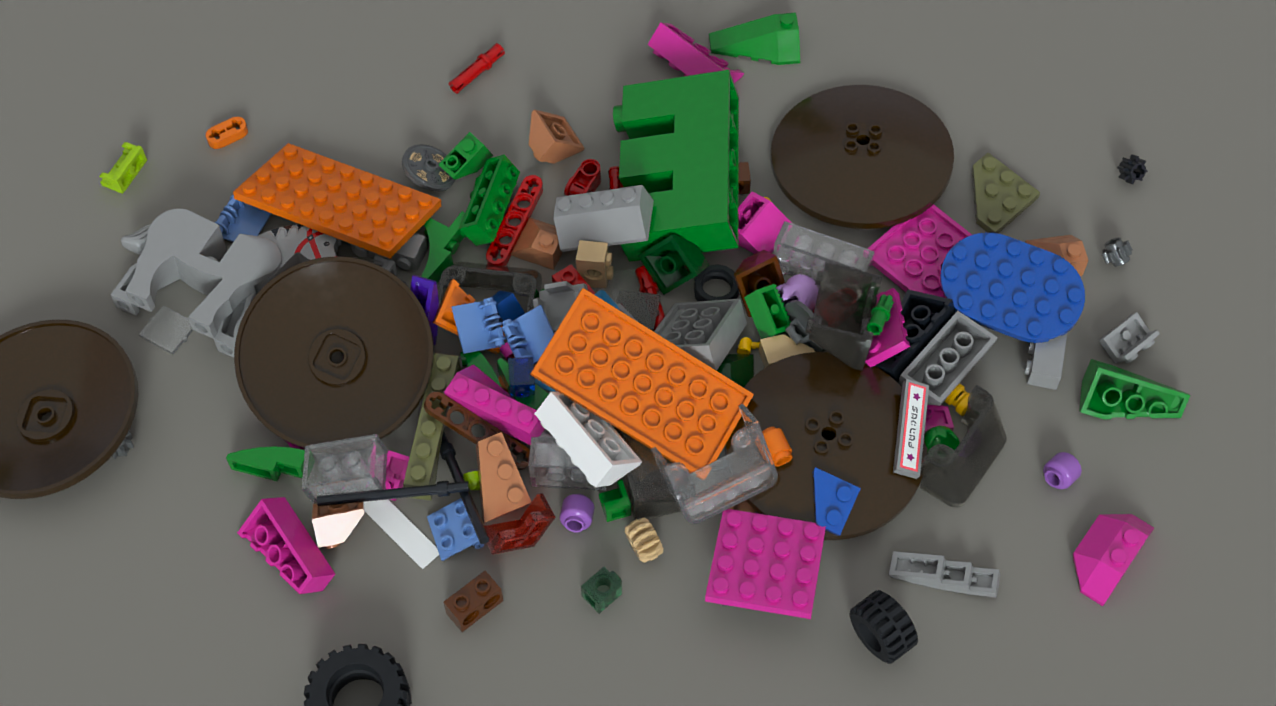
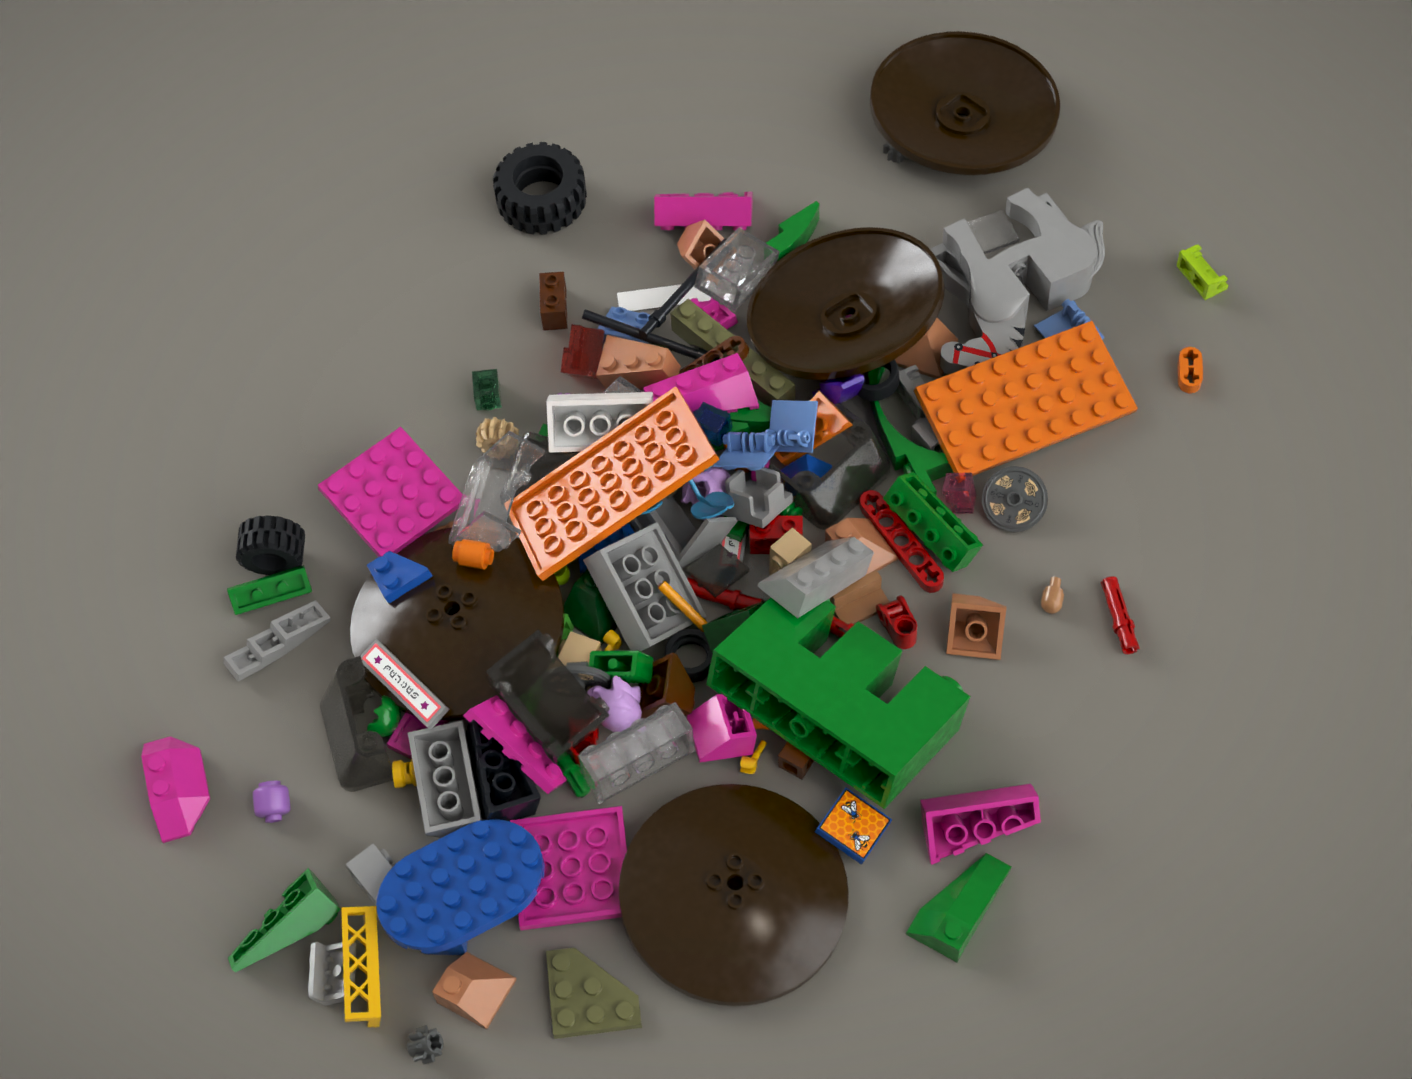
camera: 130 degrees right, 0 degrees up
green slope [438,132,493,180] -> none
green axle [867,294,894,335] -> none
none -> green plate [227,565,312,615]
none -> yellow fence [341,906,381,1027]
none -> light orange bar [658,581,708,632]
none -> tile [815,788,892,865]
none -> clear pink brick [942,473,977,514]
none -> medium nougat cylinder [1041,577,1064,614]

